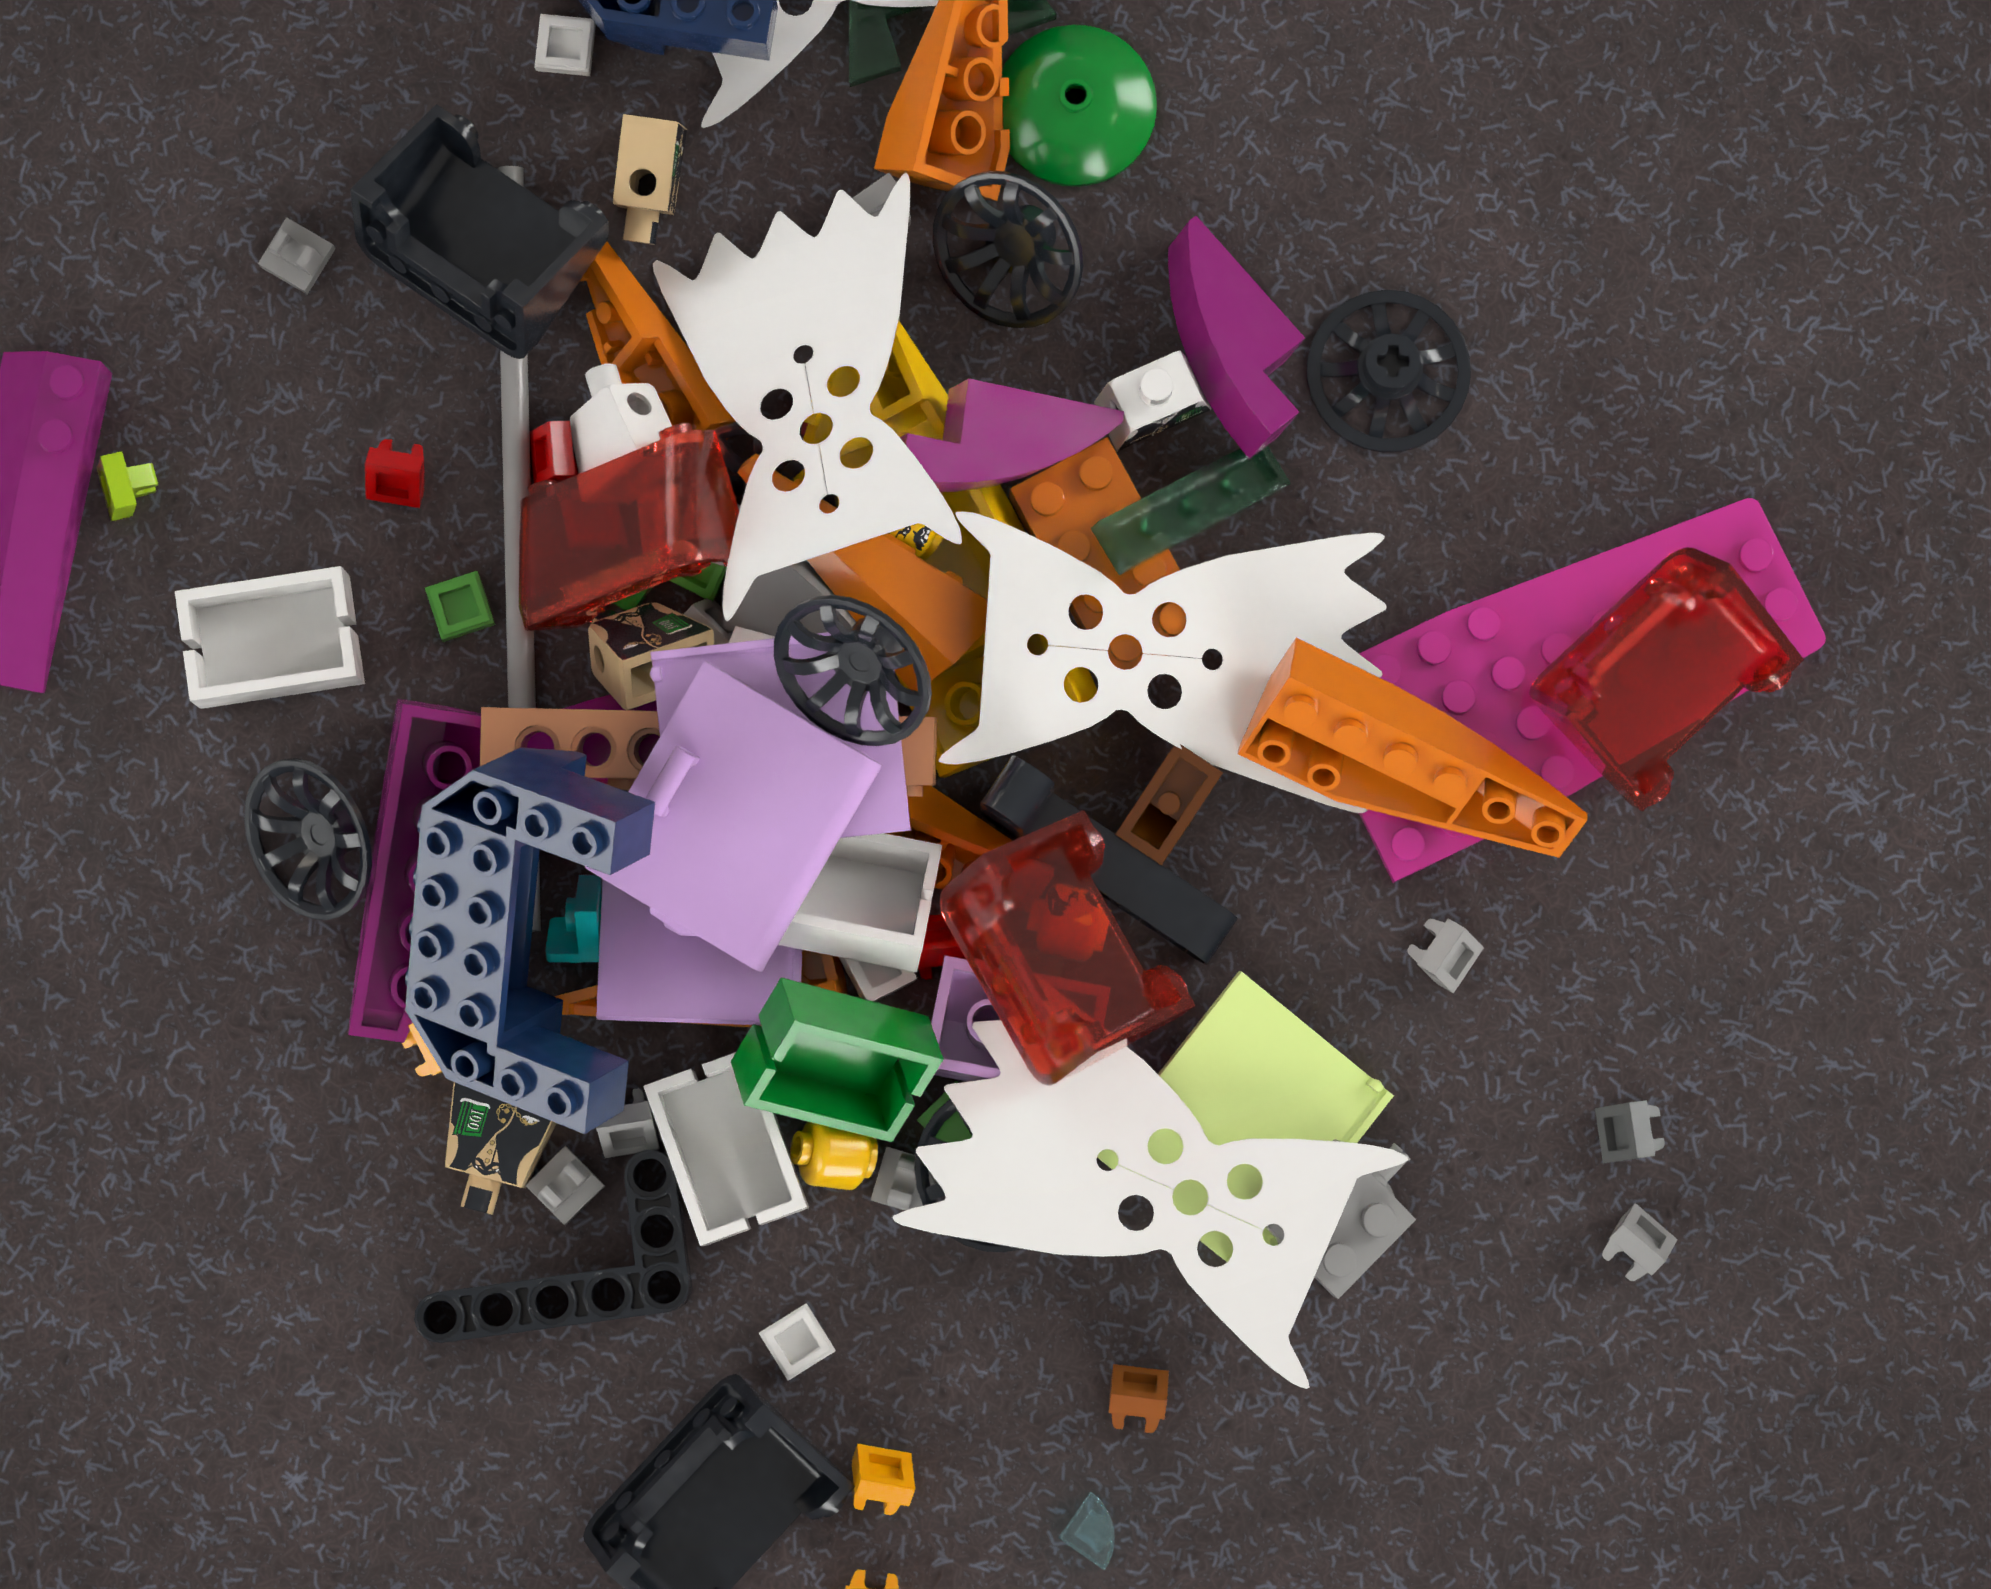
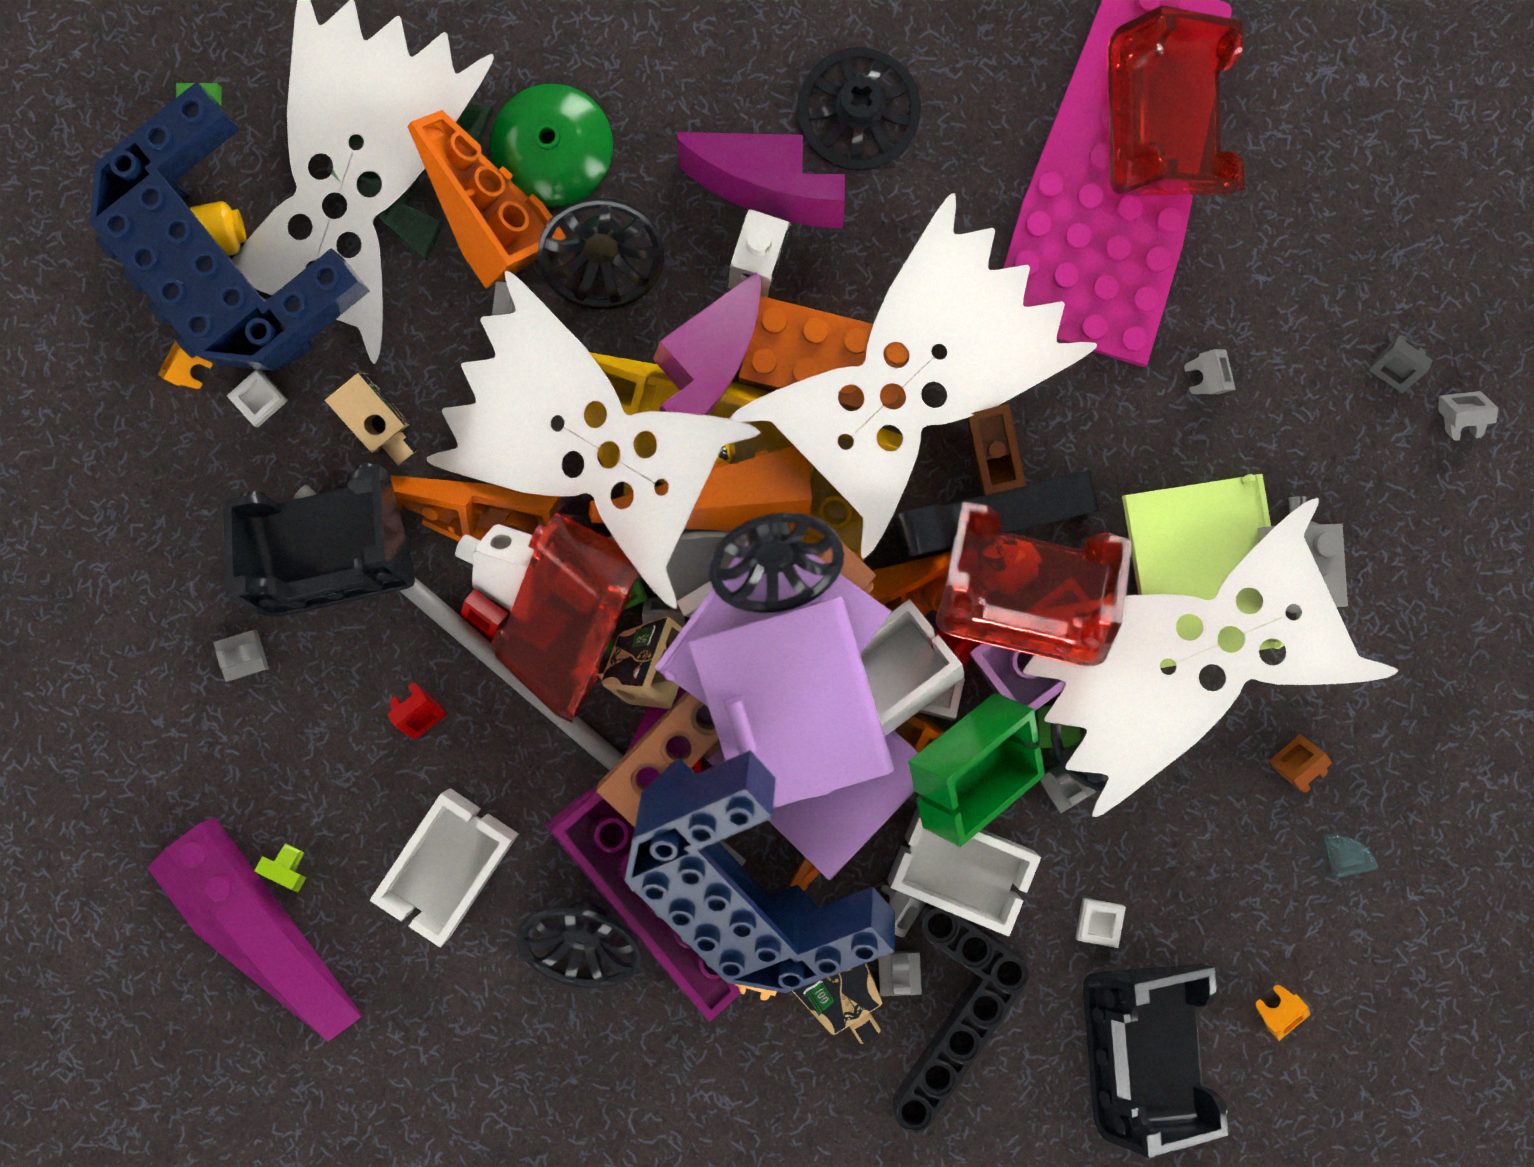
camera: 45 degrees left, 5 degrees up
bright green tile [425,571,496,642] -> none
teal bracket [545,875,602,963] -> none
yellow head [790,1121,878,1190] -> none
light orange tile [852,1444,915,1515] -> none
clear green tile [1091,445,1291,576] -> none
orange wedge [1238,637,1588,858] -> none

